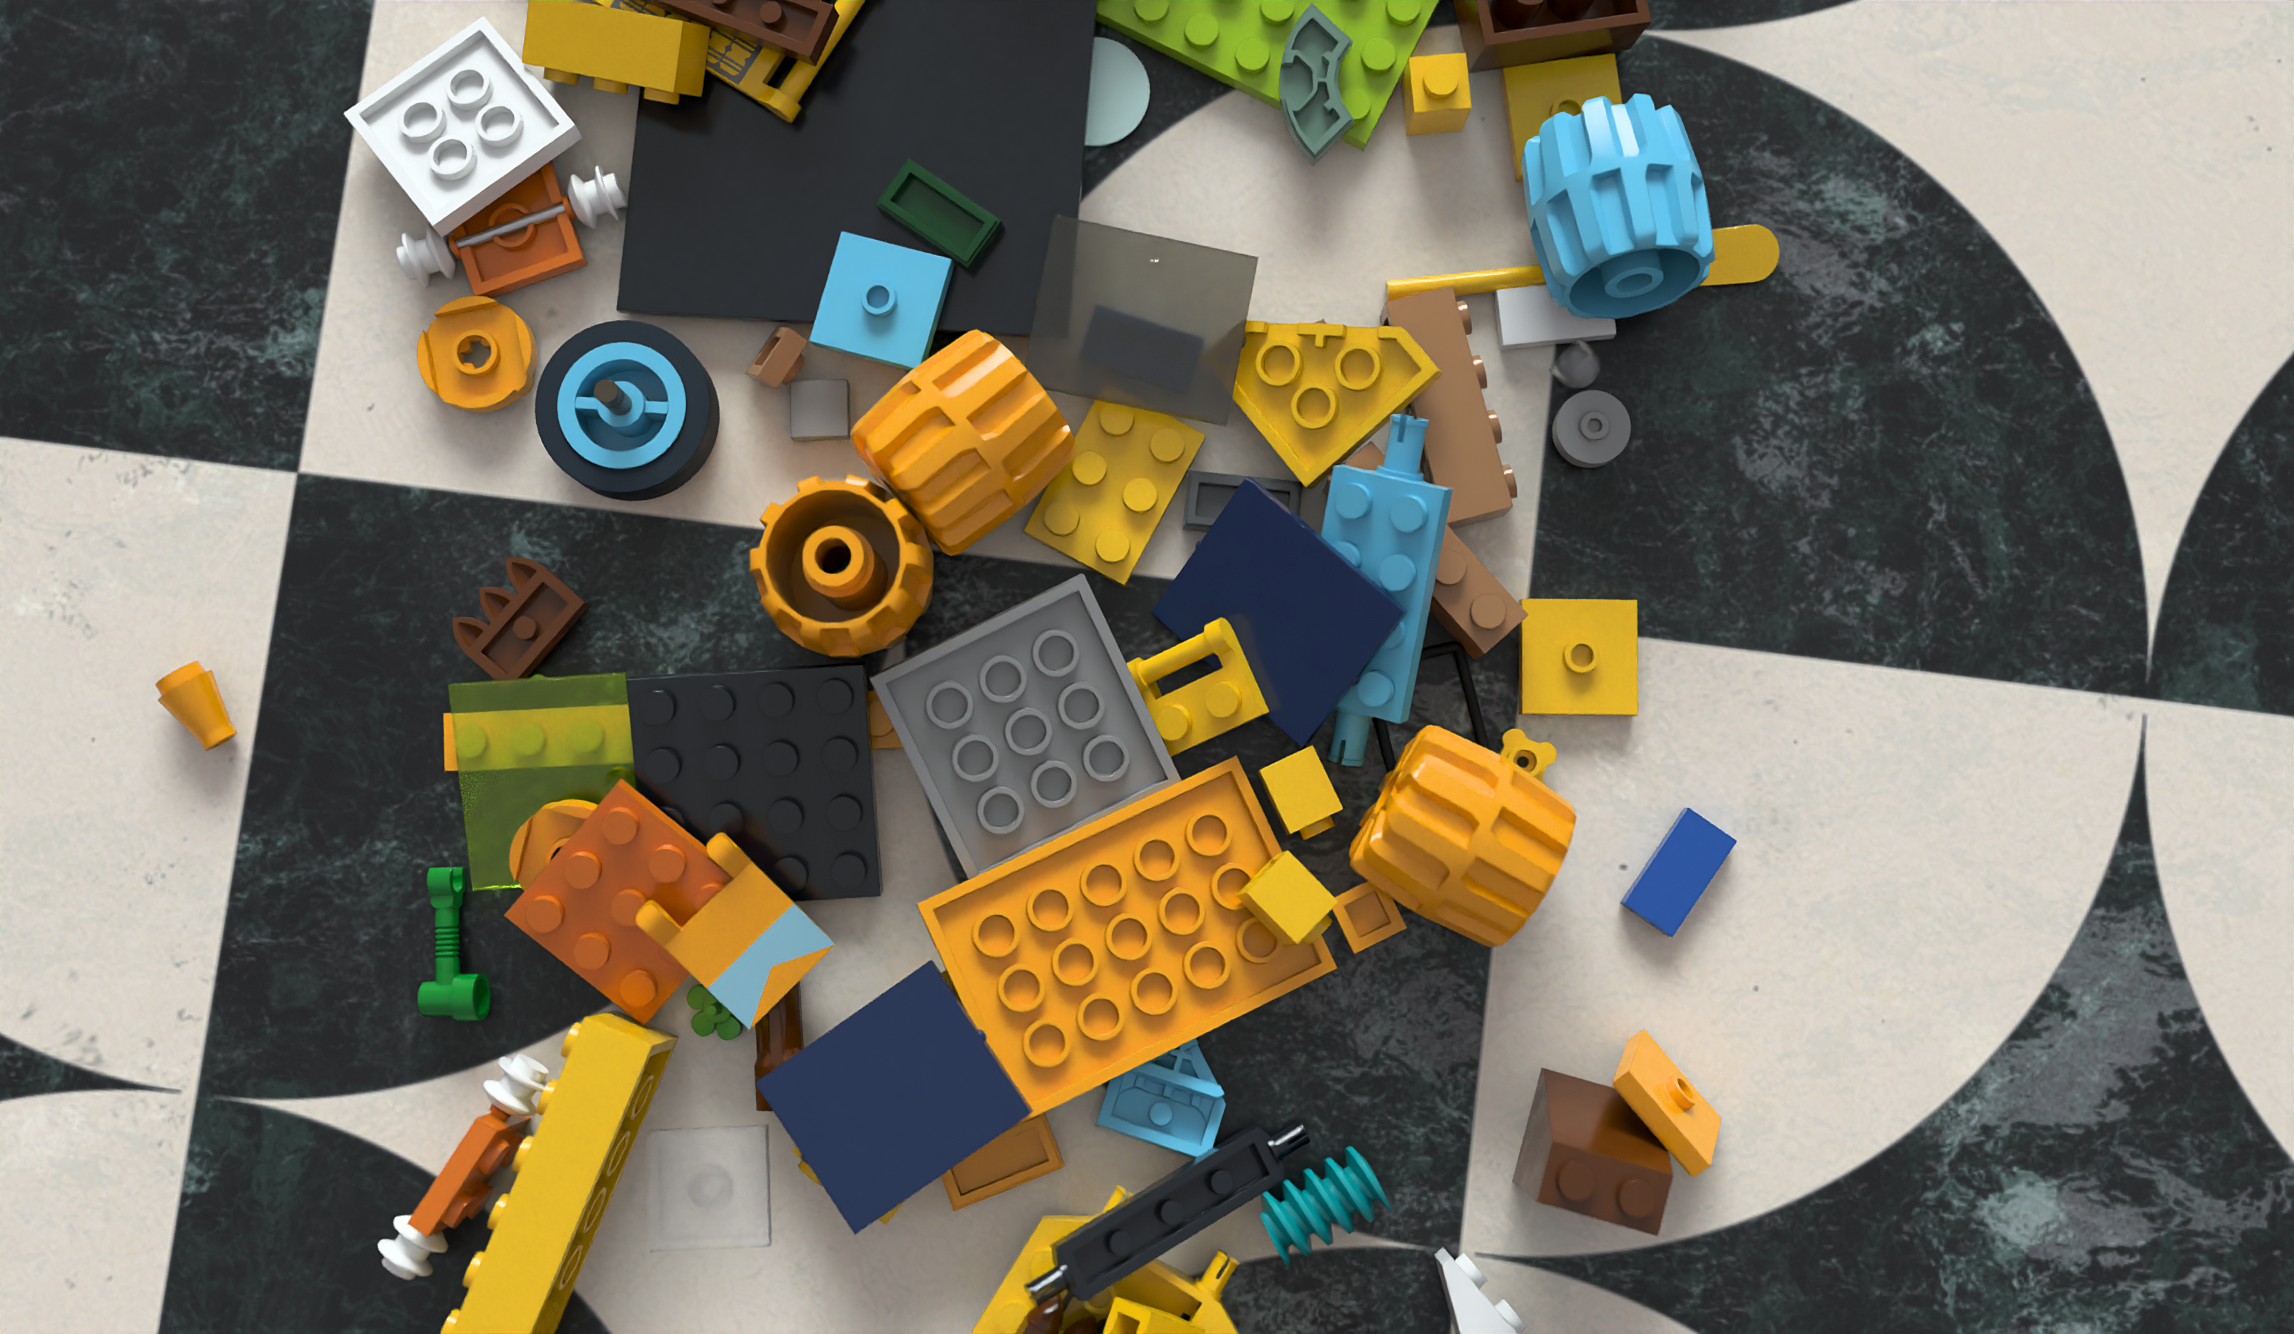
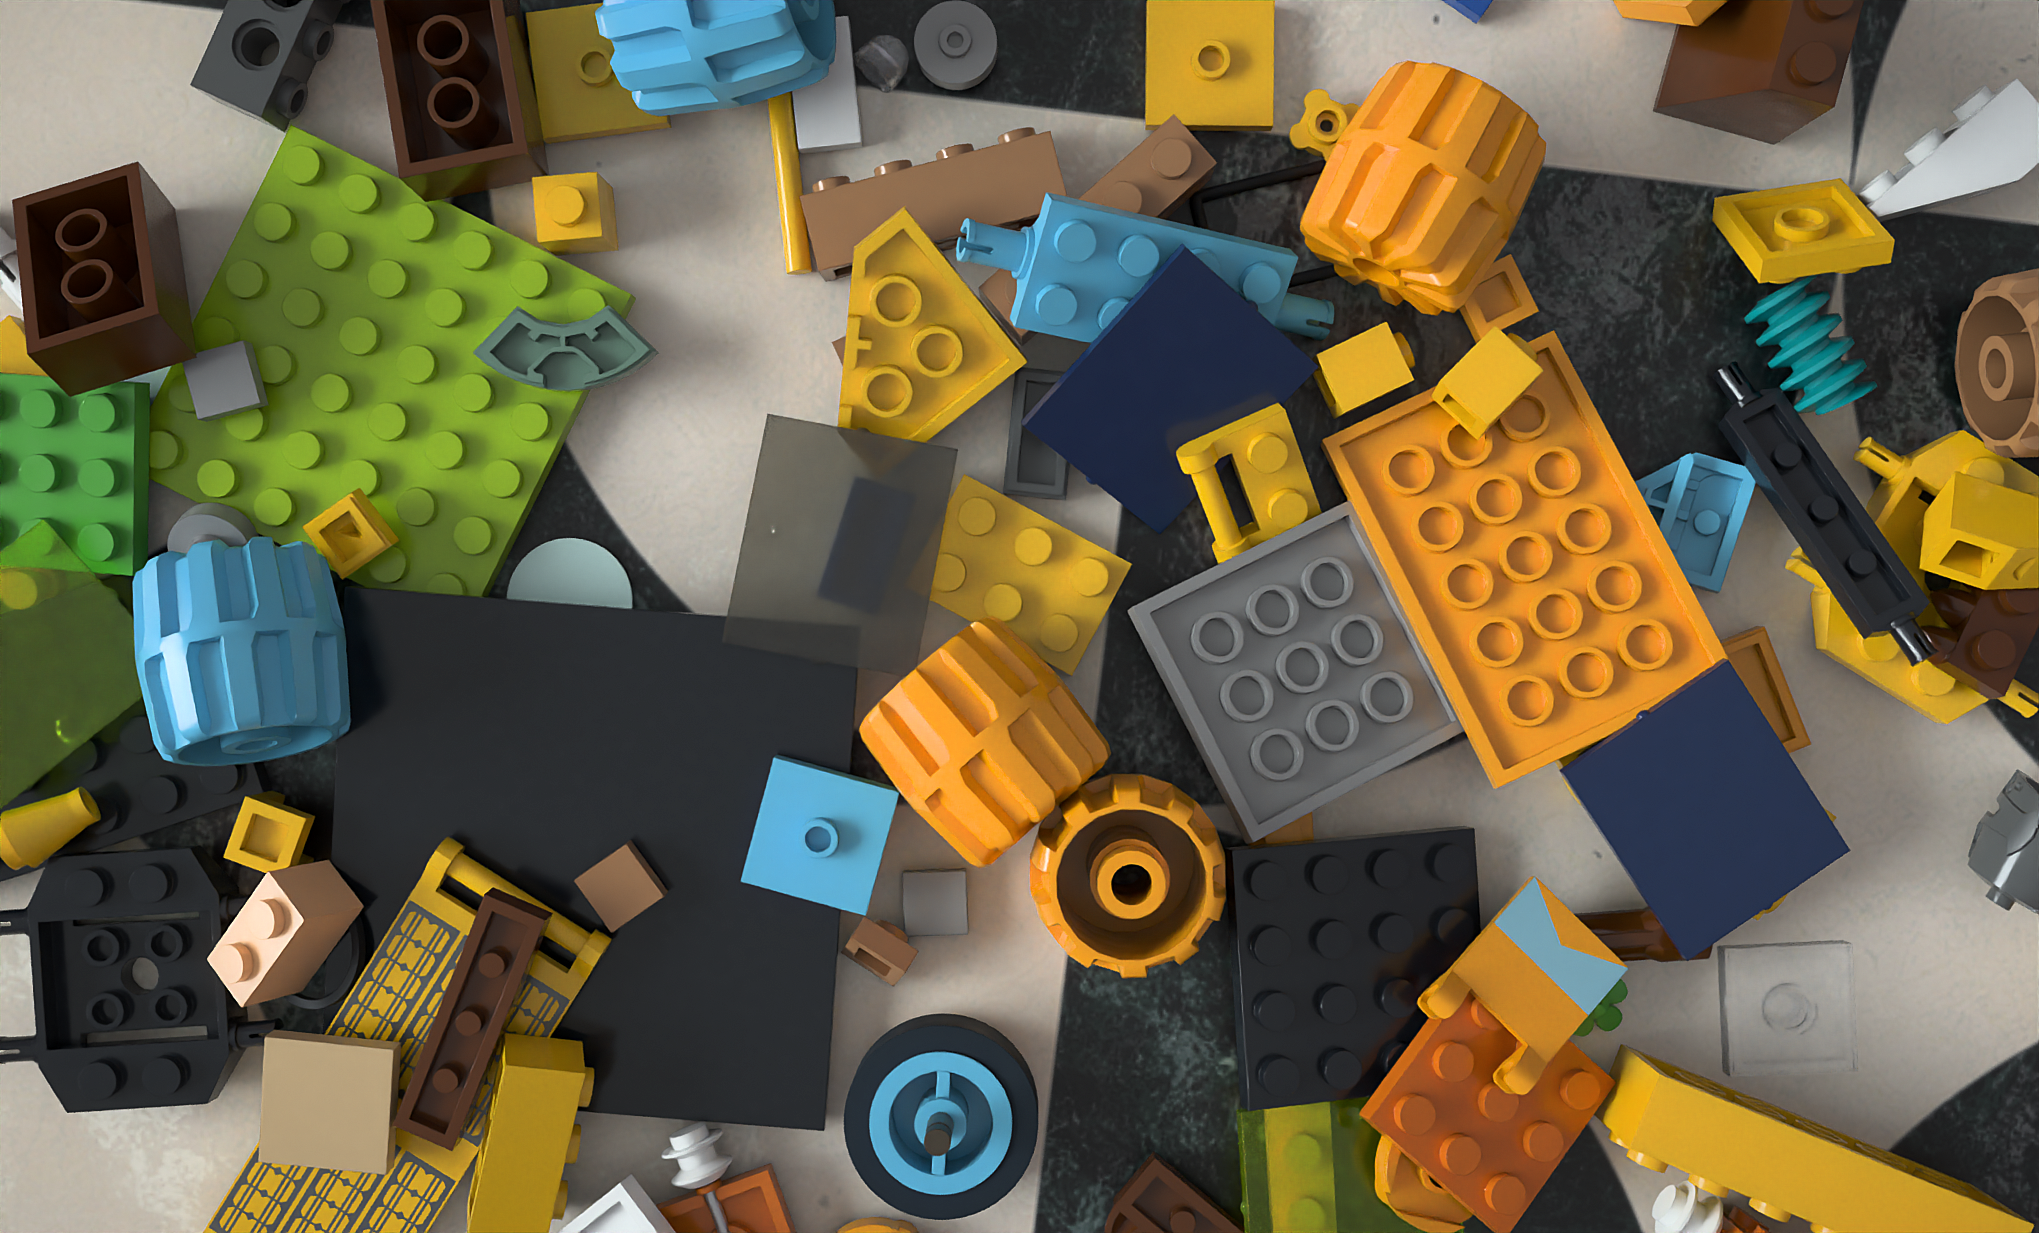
camera: 90 degrees left, 5 degrees up
dark green tile [875,158,1004,273] -> none
none -> medium nougat tile [574,840,668,933]
none -> yellow plate [1712,178,1895,284]

